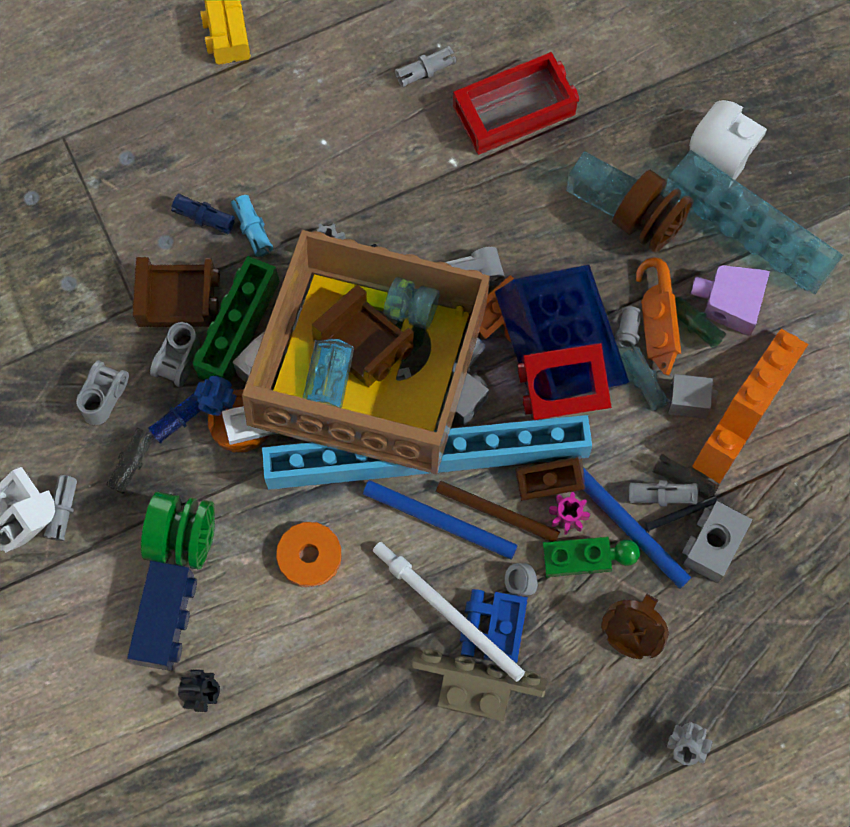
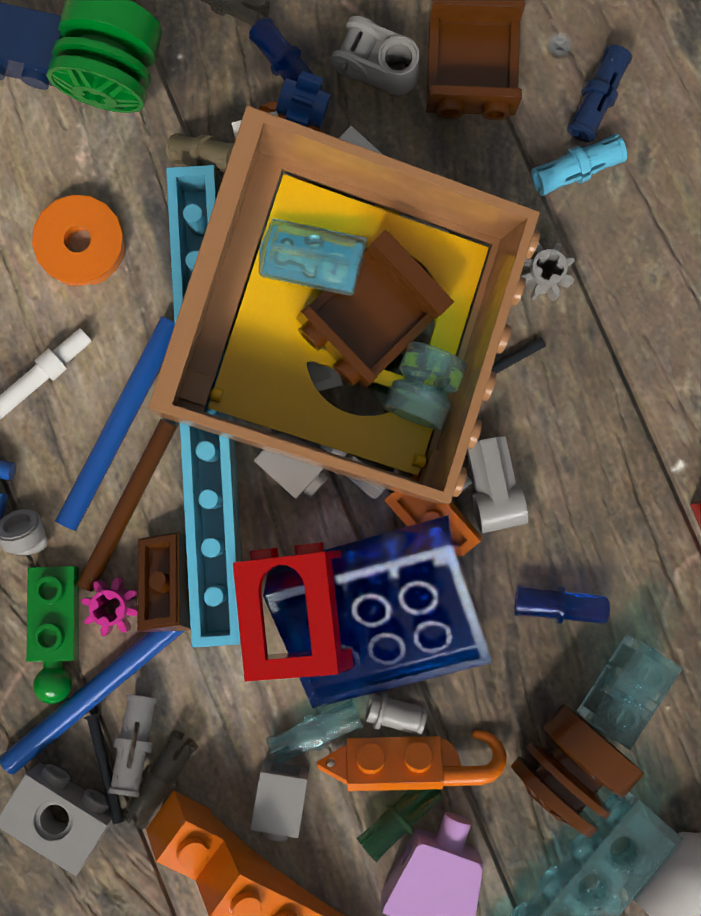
camera: 90 degrees right, 15 degrees up
green brick [193,256,280,382] -> none
none -> dark tan pin [166,133,234,172]
none -> clear blue axle [514,586,610,624]

